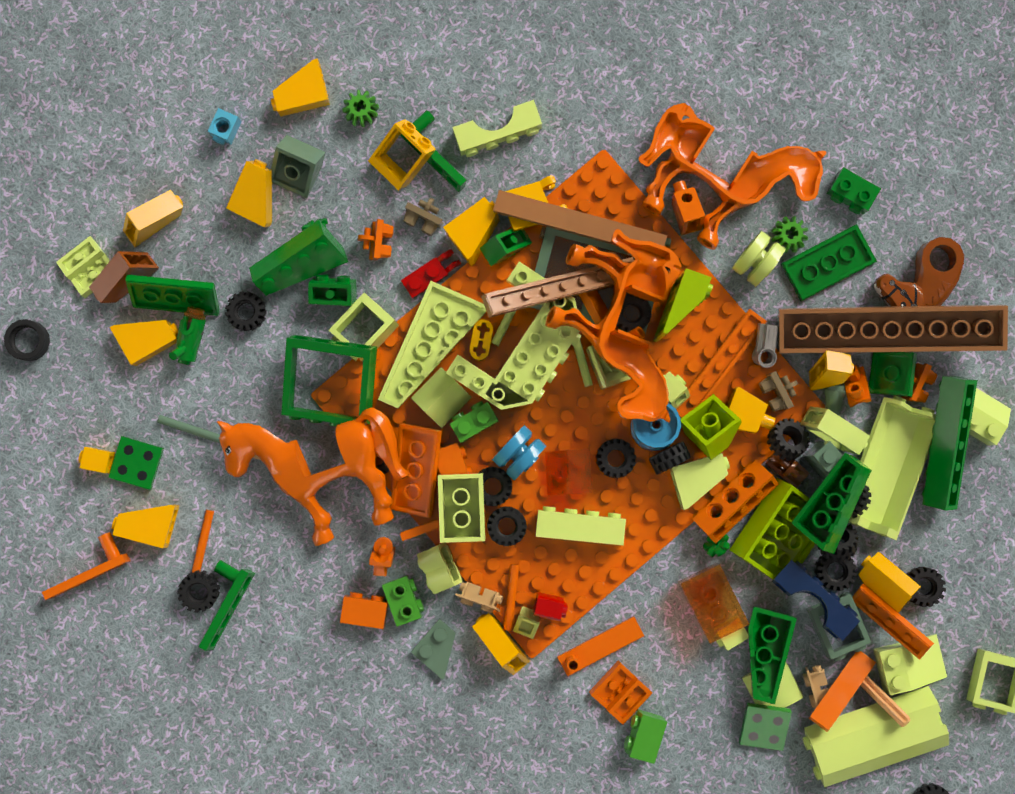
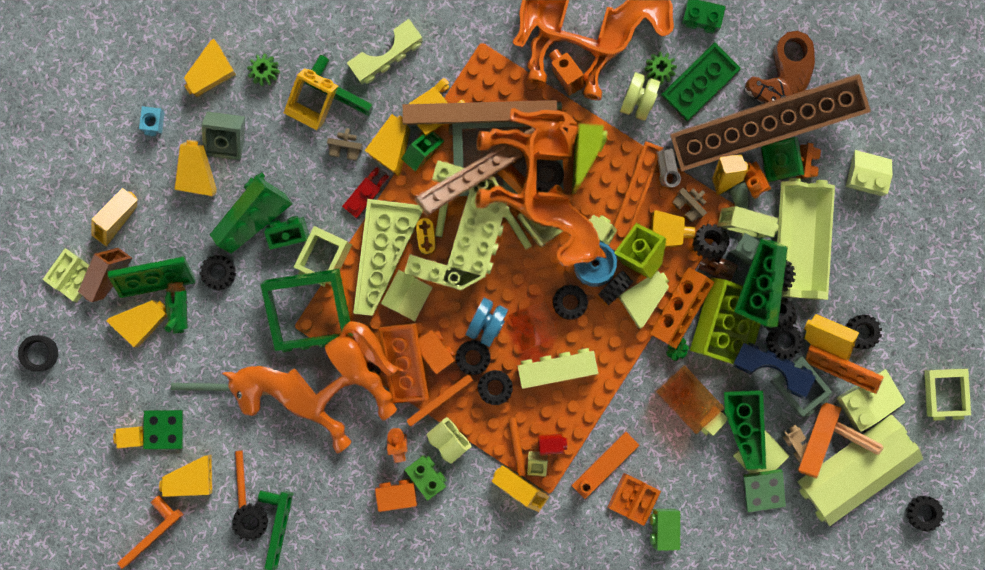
camera: 15 degrees left, 0 degrees up
orange hips [357,219,394,261] -> none
sand green wing [411,618,456,680] -> none
yellowish green brick [438,473,485,543] -> none
bright green brick [450,401,499,443] -> none
tan hinge [455,582,503,614] -> none
green brick [922,376,978,511] -> none

